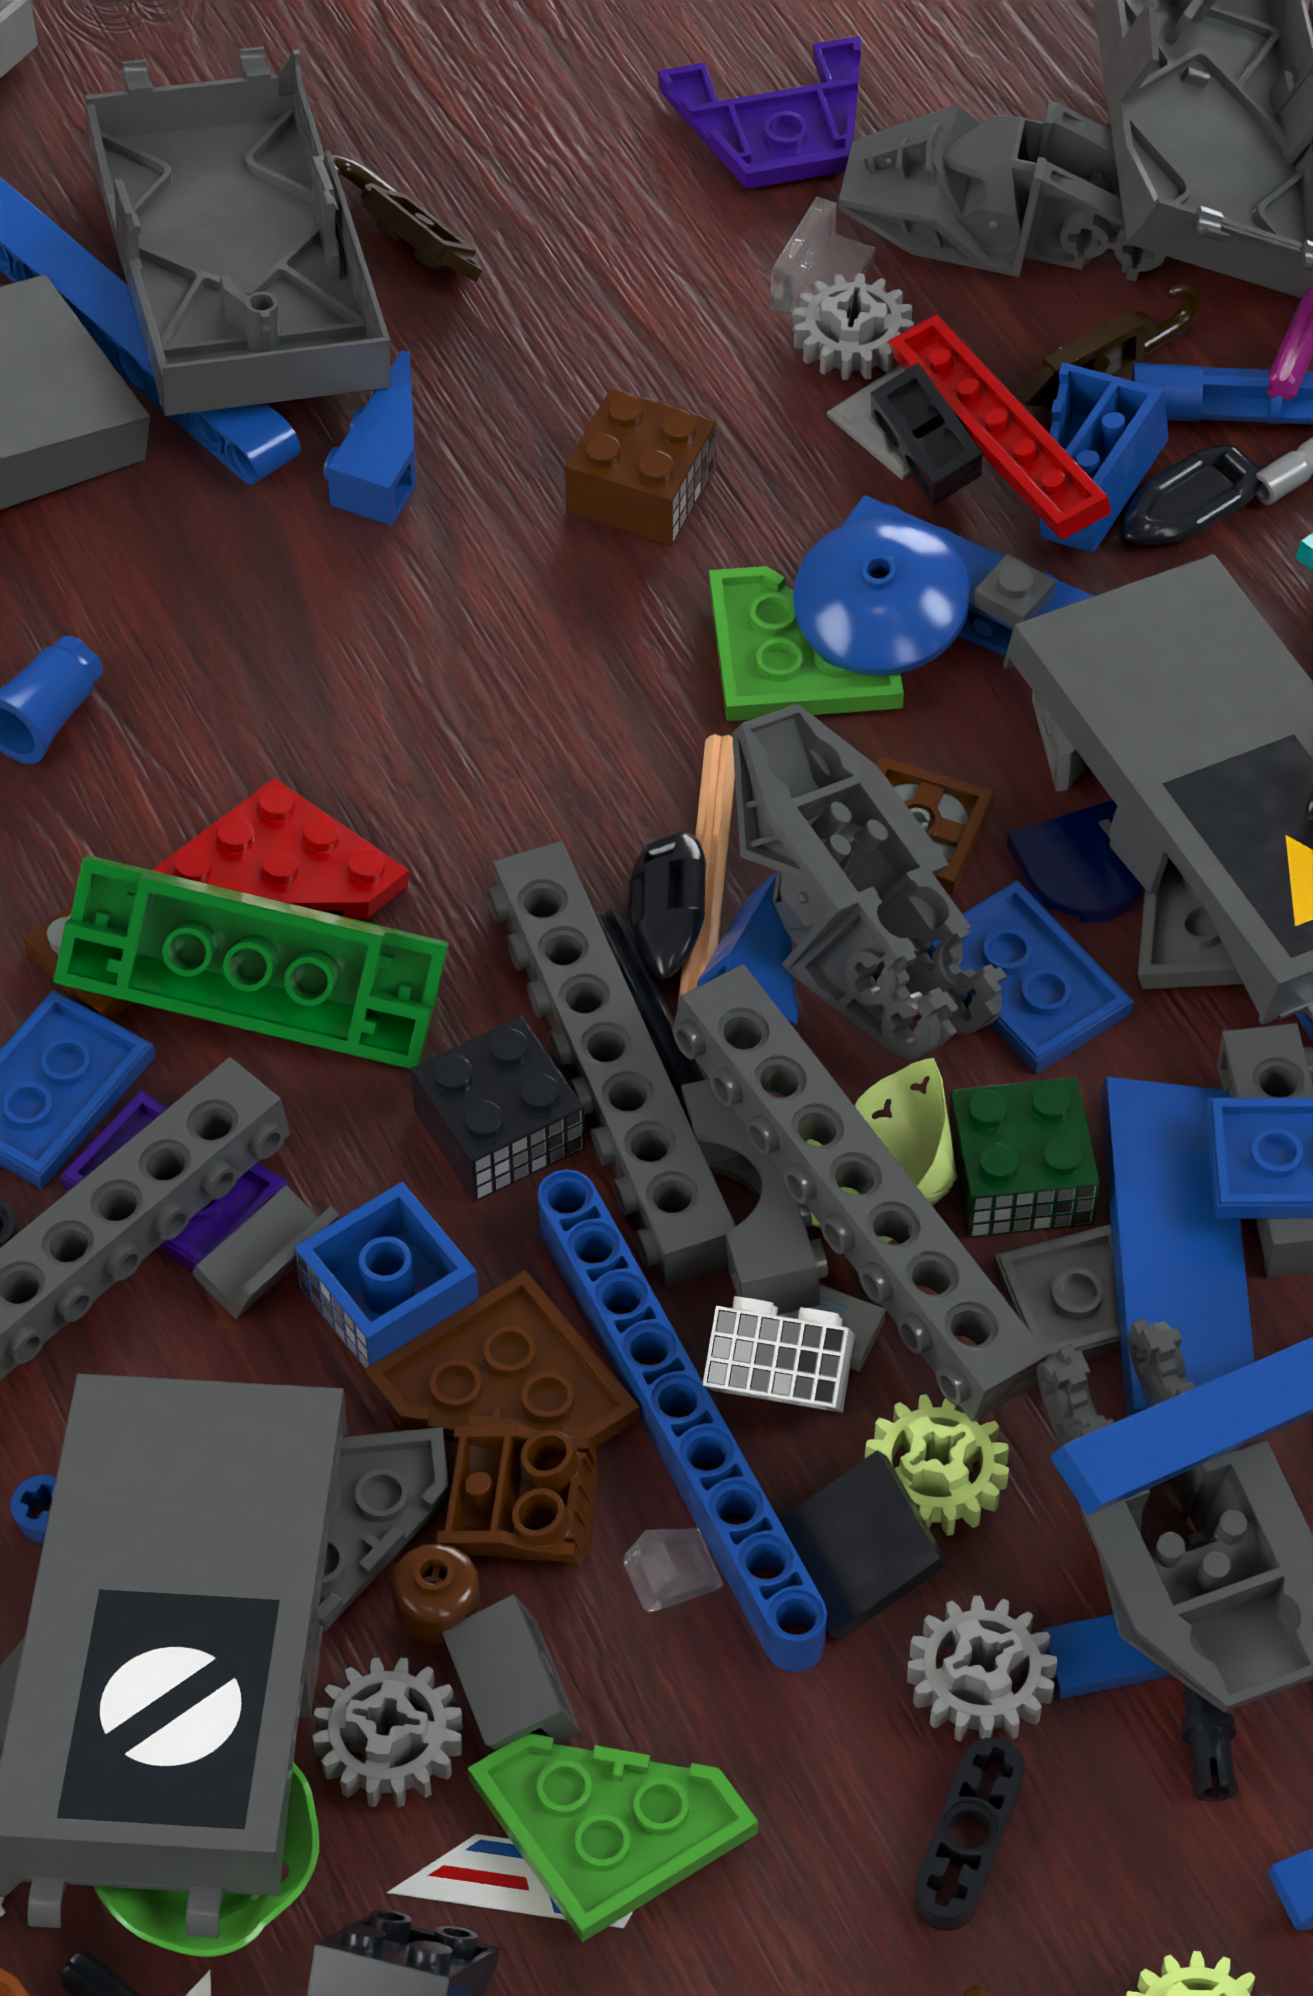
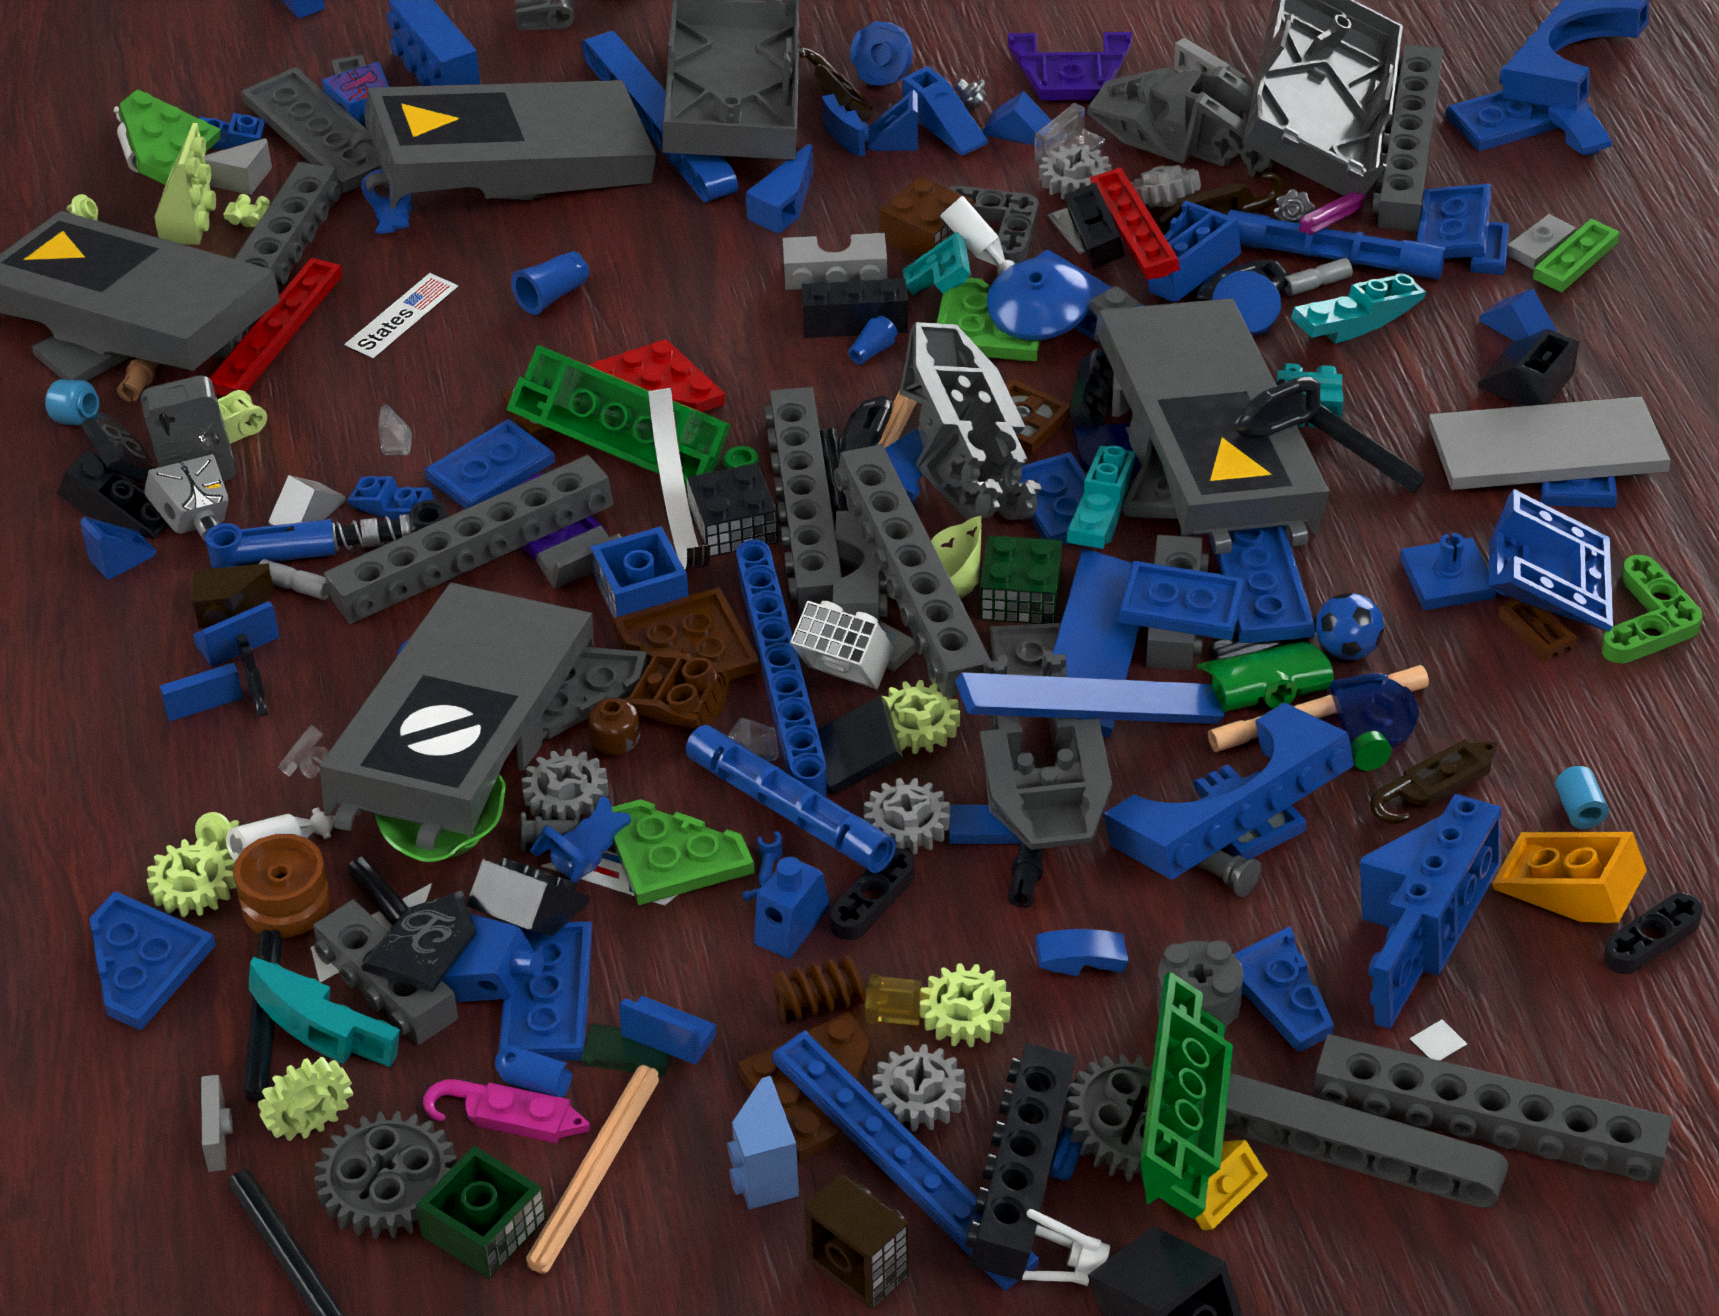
camera: 15 degrees right, 10 degrees down
dark grey panel [443,1594,582,1750] -> none
none -> dark grey pin [517,812,578,852]
none -> blue hair [530,796,631,883]
none -> white sticker [648,388,710,570]
none -> blue piece [686,724,896,873]
none -> green tile [723,446,760,469]
none -> blue piece [742,831,783,901]
none -> blue torso [754,857,830,959]
none -> light grey arch [783,233,887,290]
none -> black slope [801,278,908,338]
none -> blue slope [821,94,869,156]
none -> blue cone [848,315,898,365]
none -> blue tile [850,21,913,86]
none -> blue slope [867,90,918,151]
none -> blue slope [902,66,988,156]
none -> teal plate [903,232,971,295]
none -> white wheel [940,196,1015,275]
none -> dark grey beam [948,186,1039,264]
none -> flat silver plant [953,78,987,111]
none -> blue slope [982,91,1054,147]
none -> teal slope [1067,446,1136,549]
none -> black beam [1070,349,1114,432]
none -> light grey gear [1131,165,1201,208]
none -> light grey panel [1174,38,1246,82]
none -> blue tile [1211,271,1281,335]
none -> flat silver plant [1274,189,1315,224]

